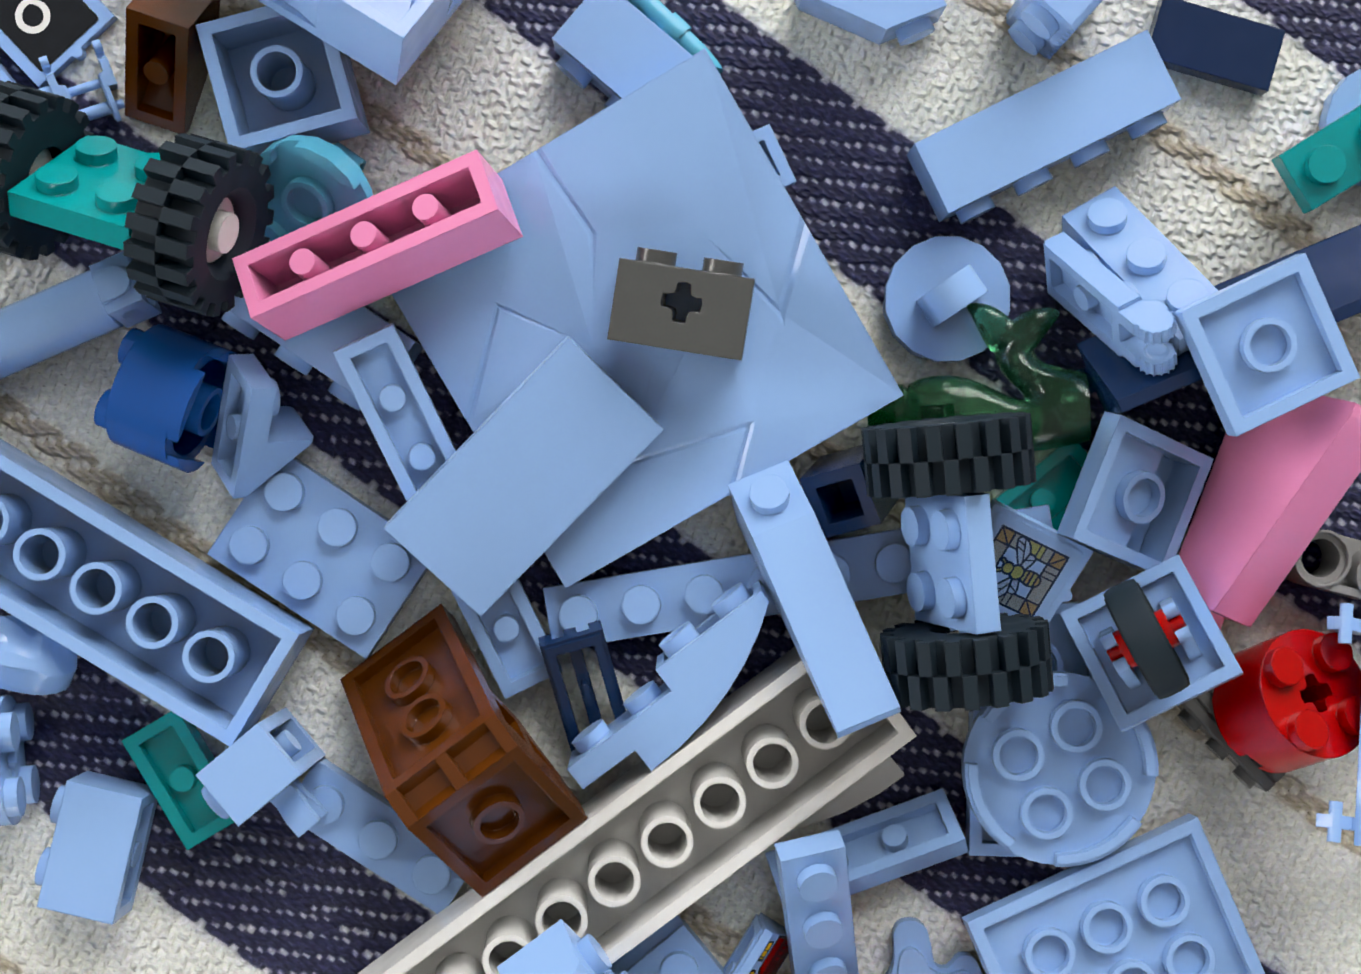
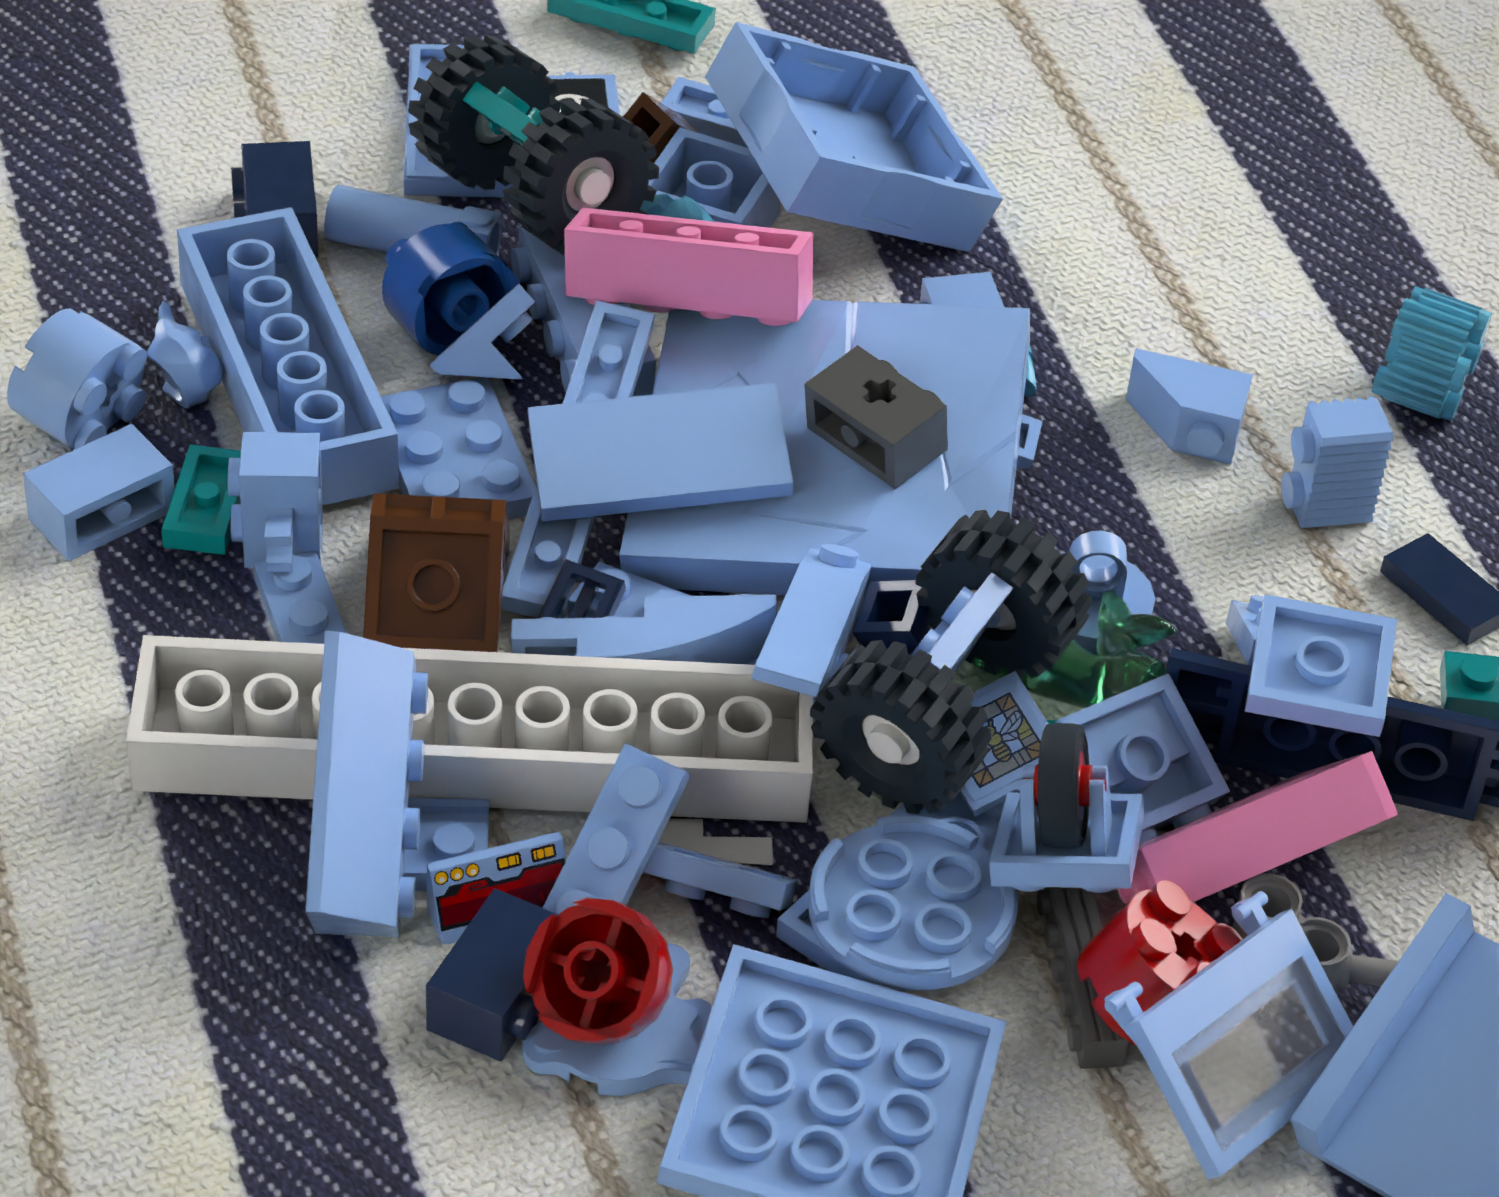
camera: 35 degrees right, 45 degrees down
light blue brick [906,30,1181,224] -> none
light blue hinge [1043,232,1177,376] -> none

